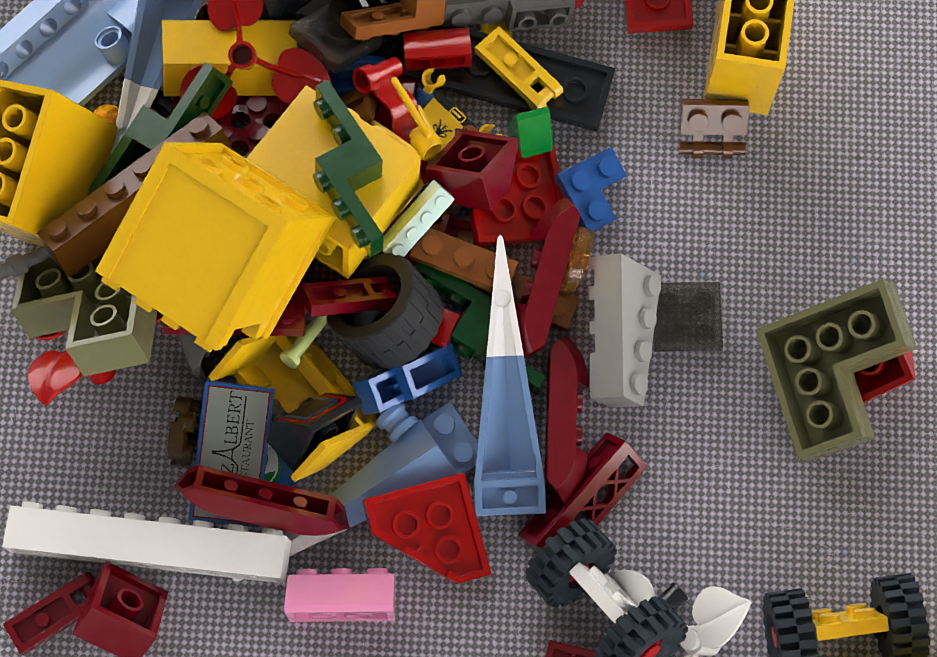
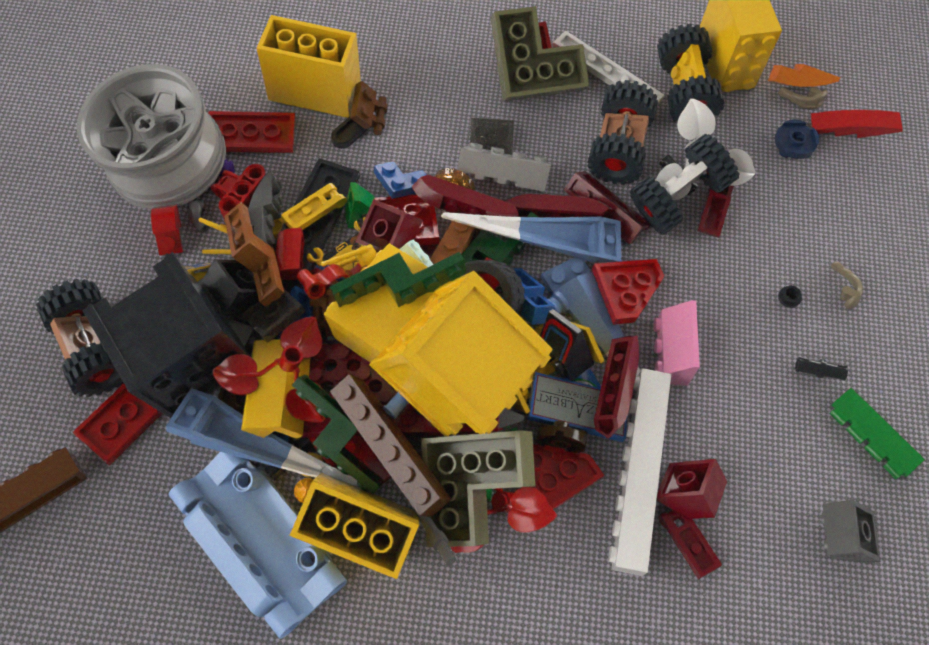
camera: 90 degrees left, 10 degrees down
none -> black tile [331,116,368,149]
none -> red plate [521,444,605,510]
none -> white plate [552,31,664,106]
none -> black plate [587,80,658,185]

